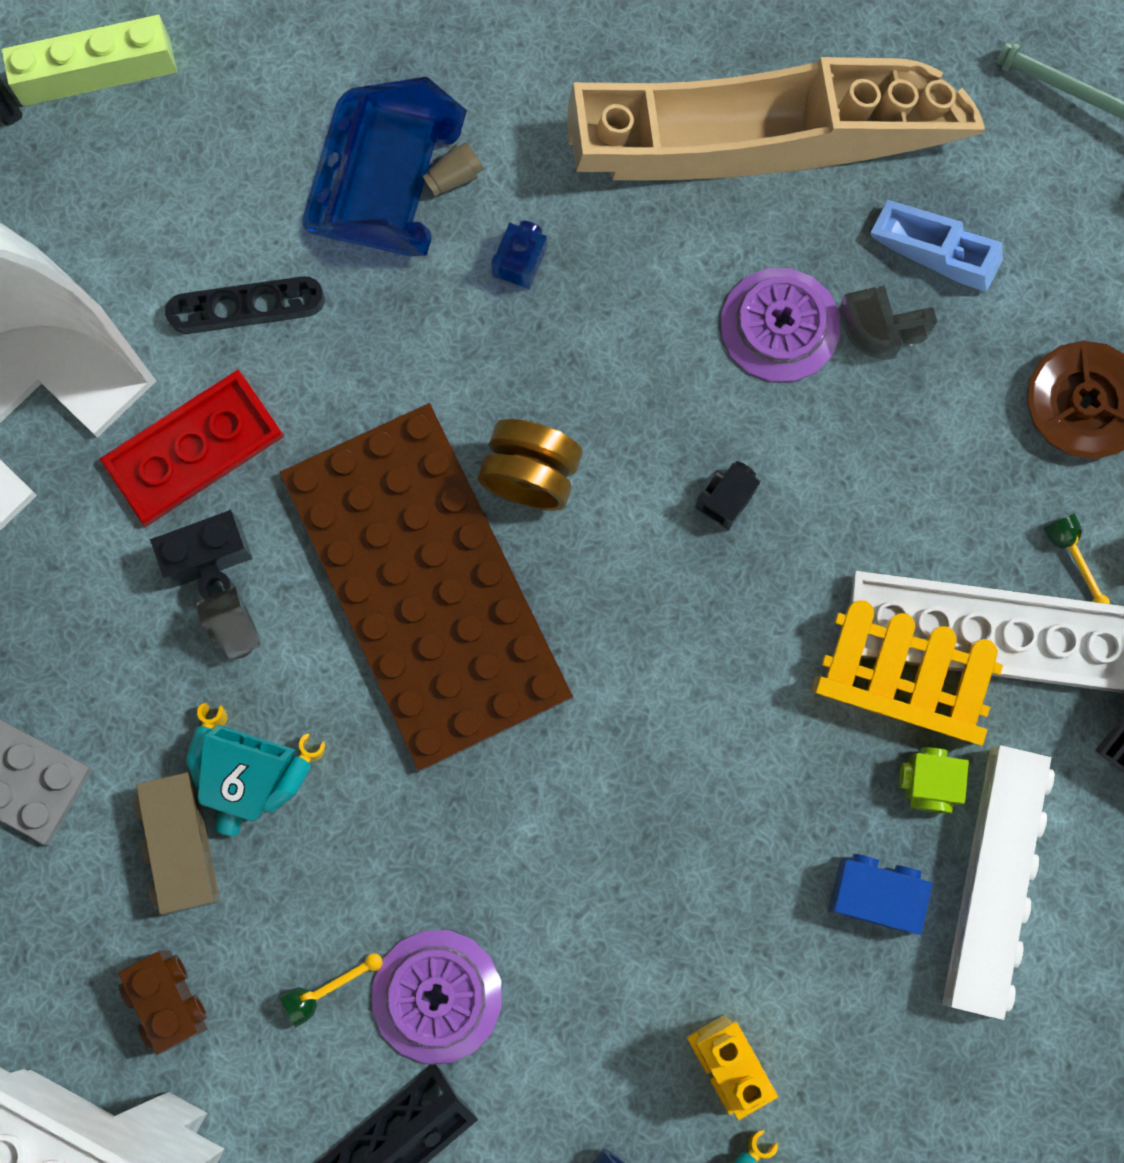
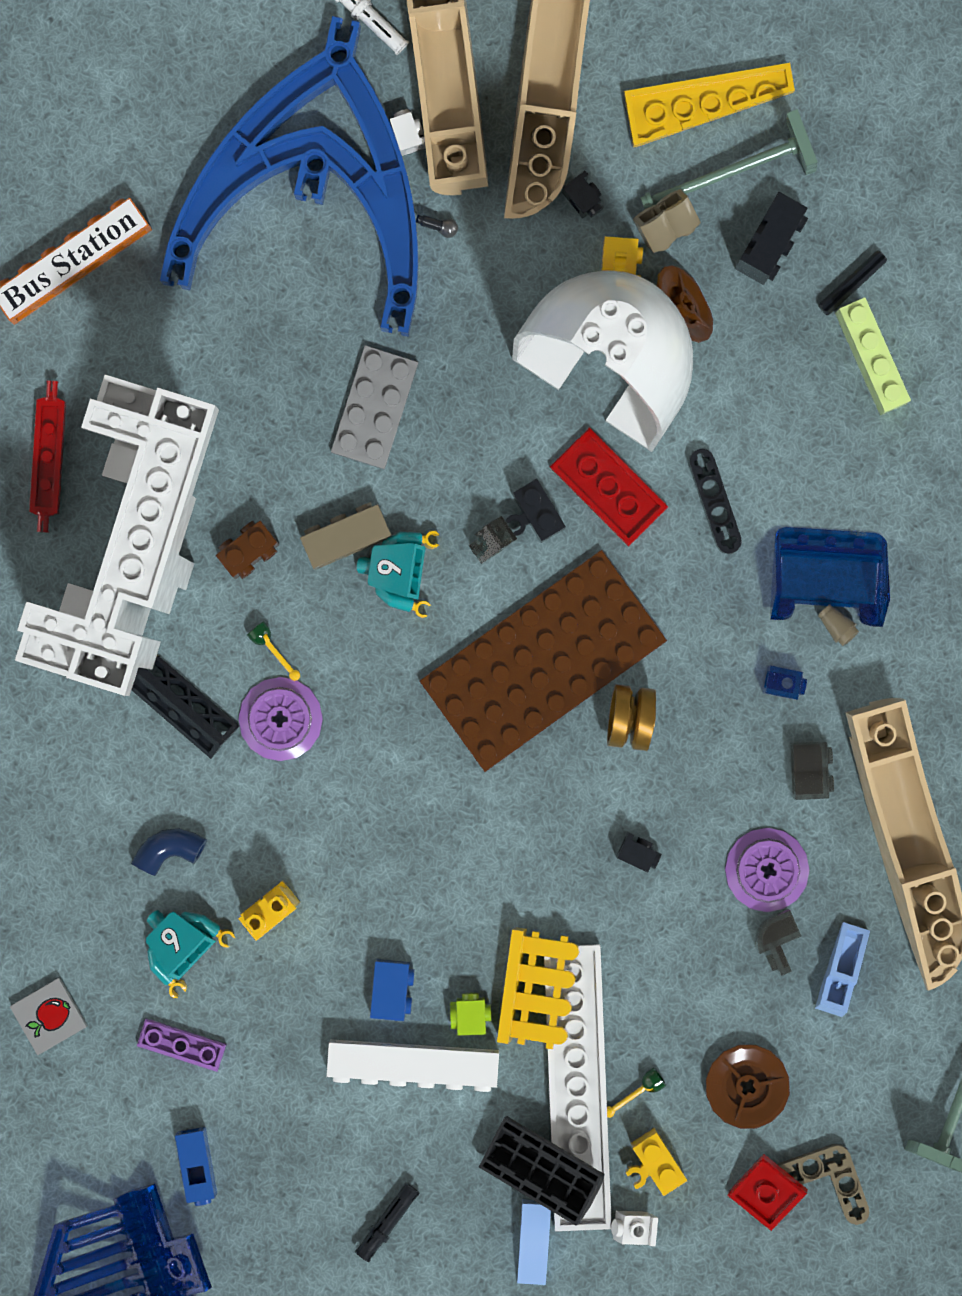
camera: 80 degrees right, 10 degrees up
none -> clear smoke brick [790,741,834,800]

